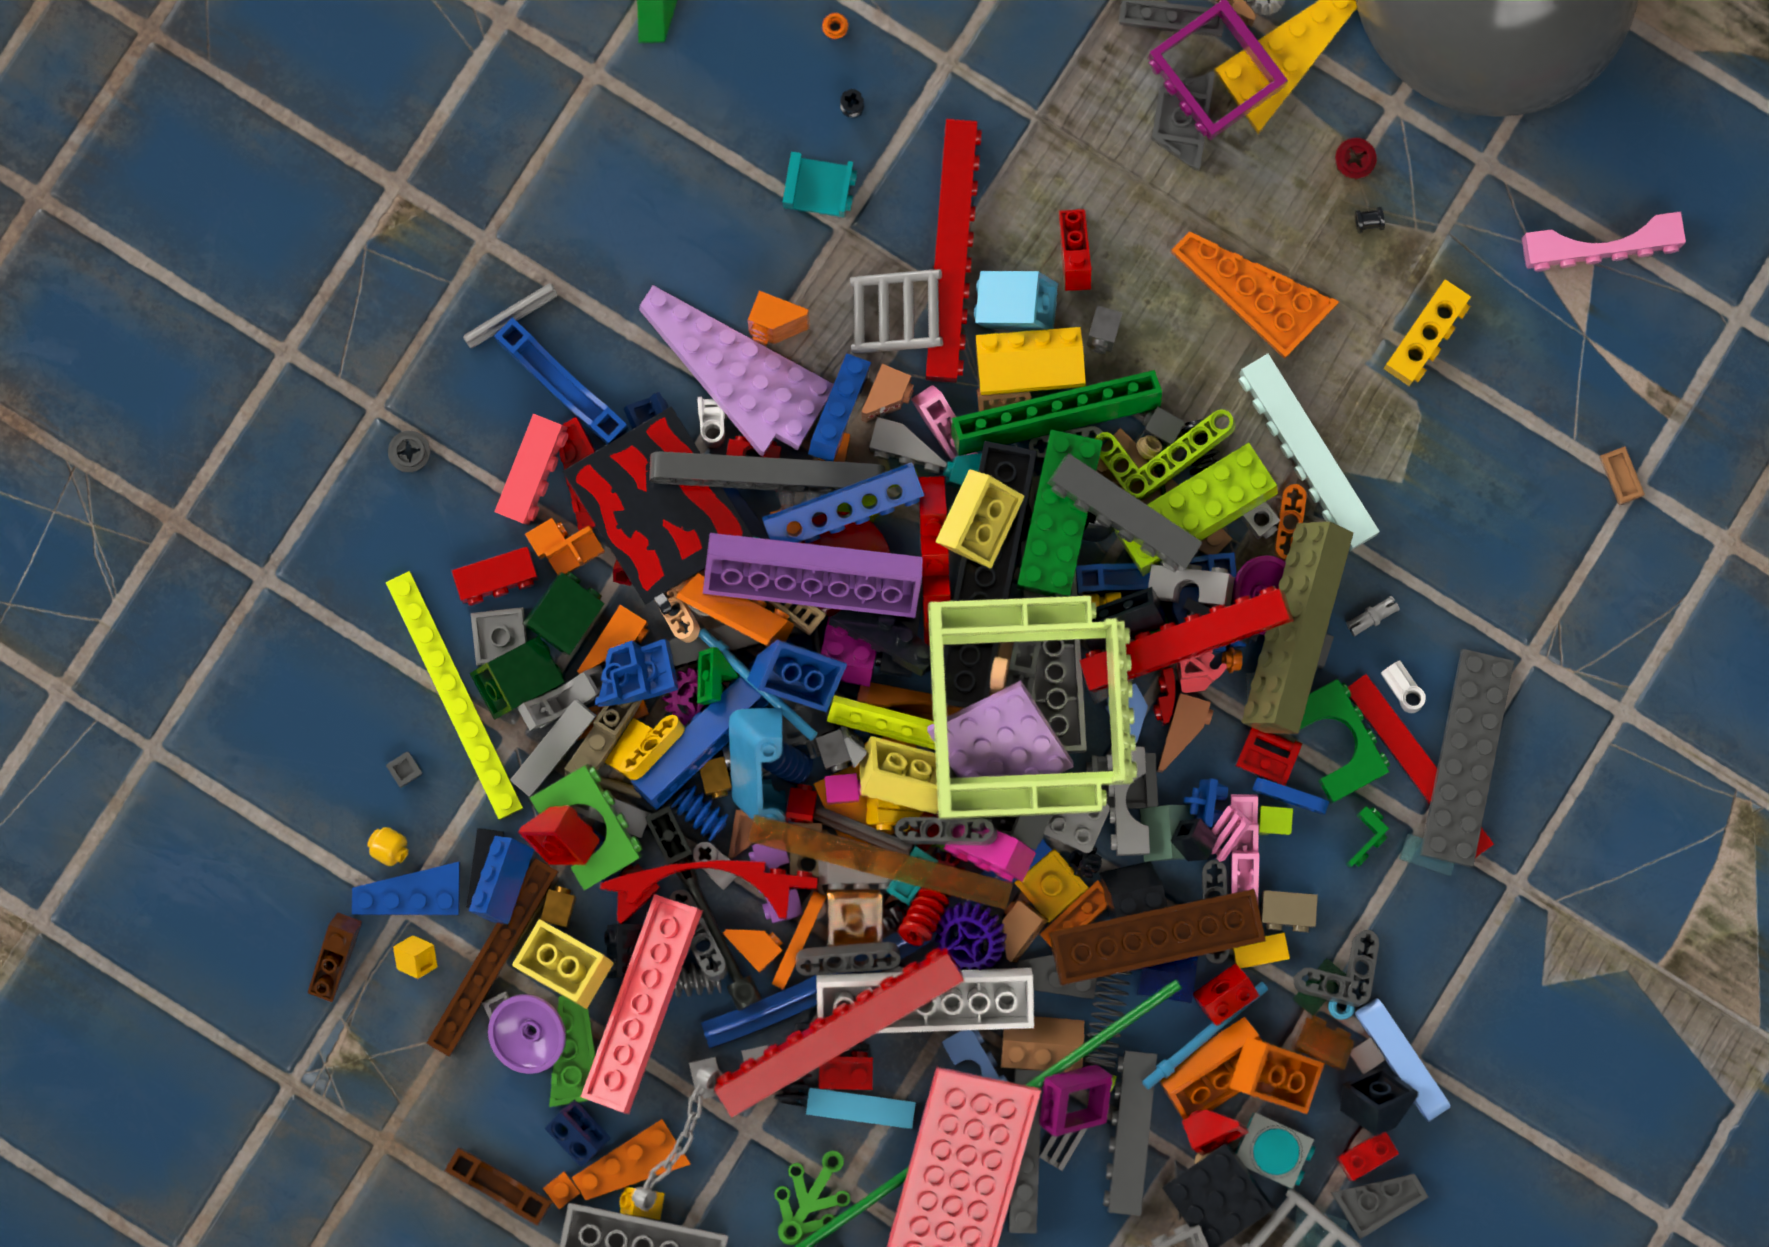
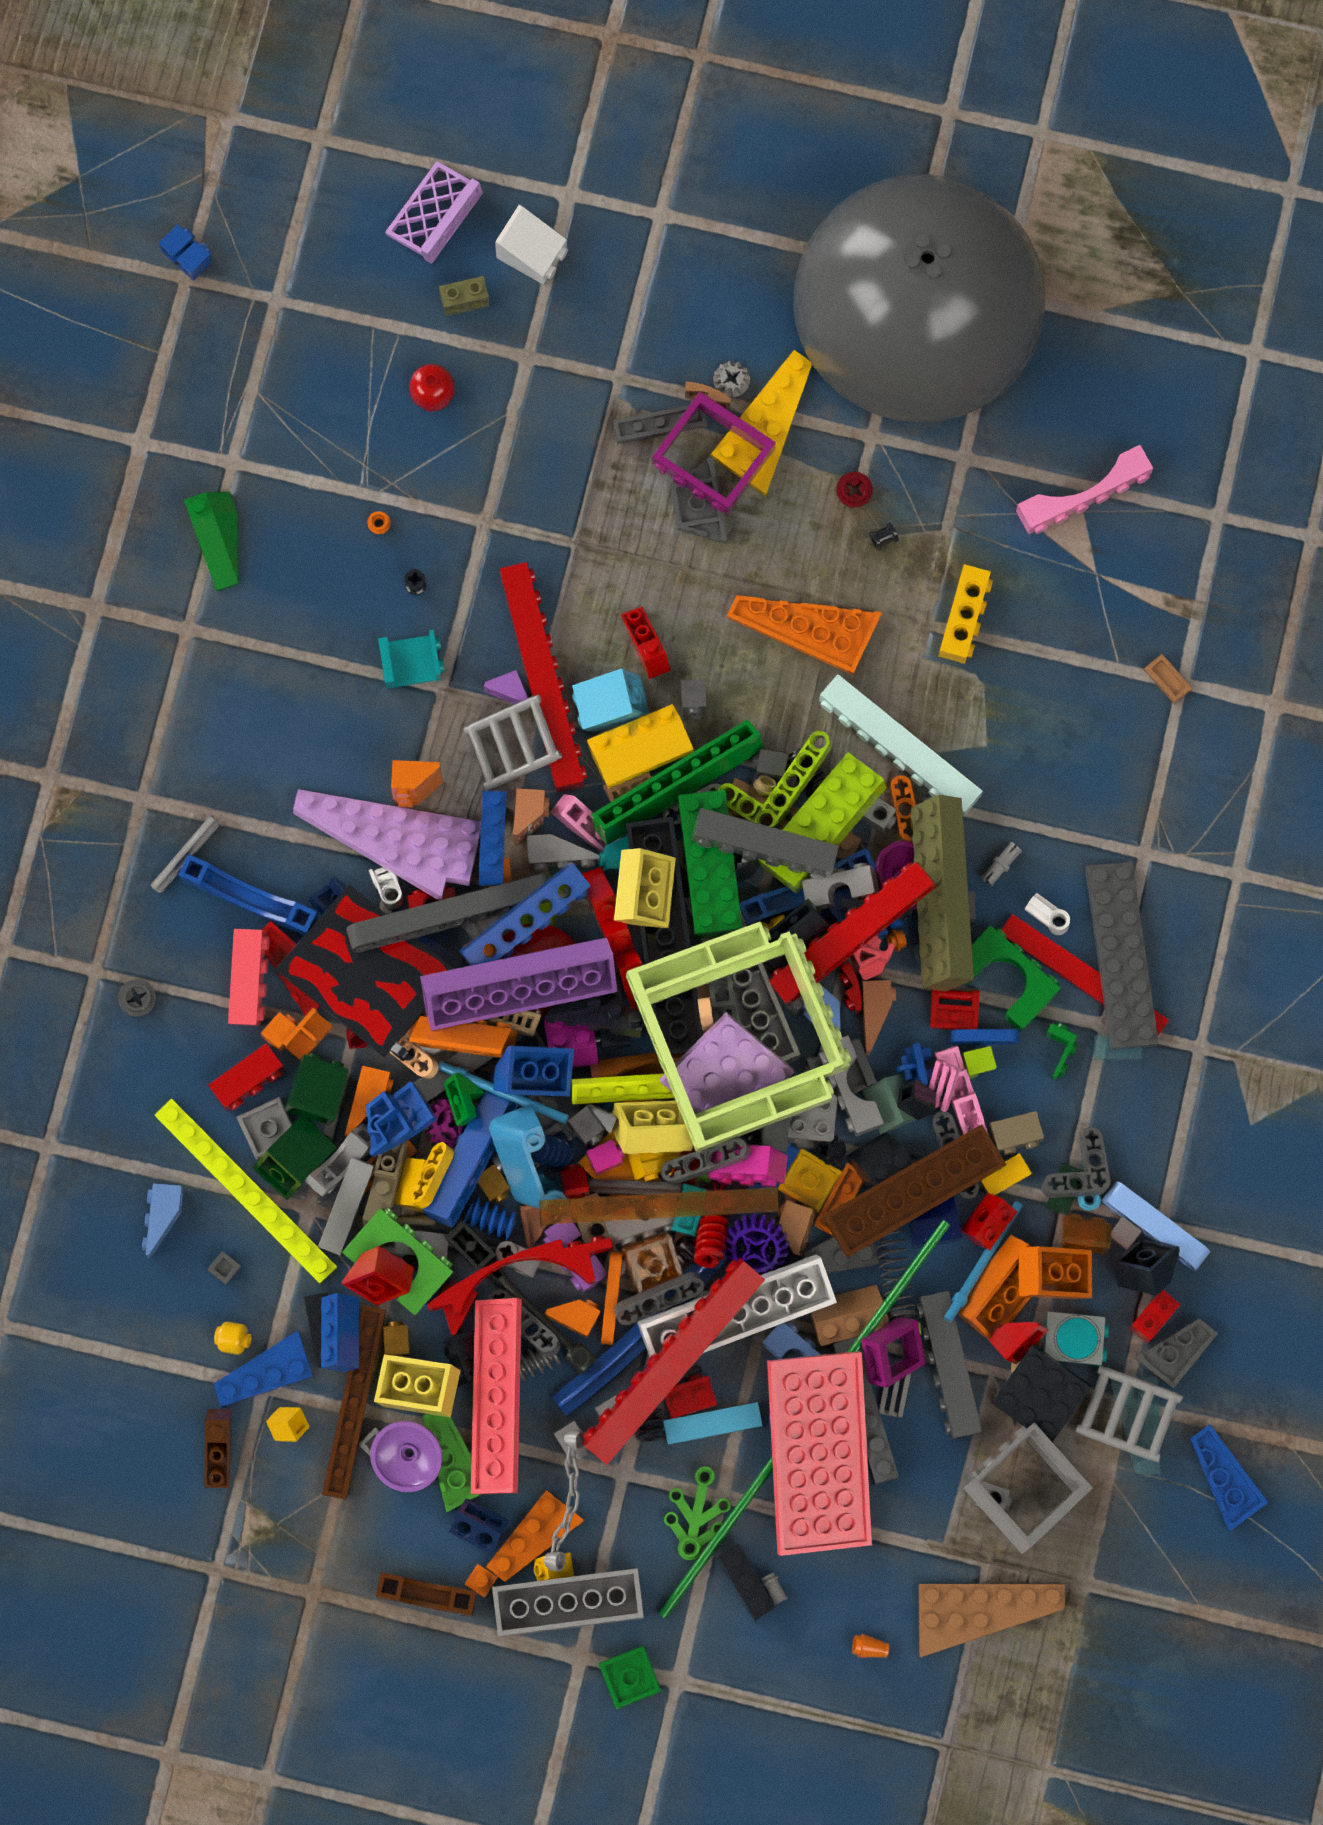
camera: 20 degrees left, 5 degrees down
none -> medium blue slope [142,1183,184,1258]
none -> medium lavender slope [484,670,528,704]

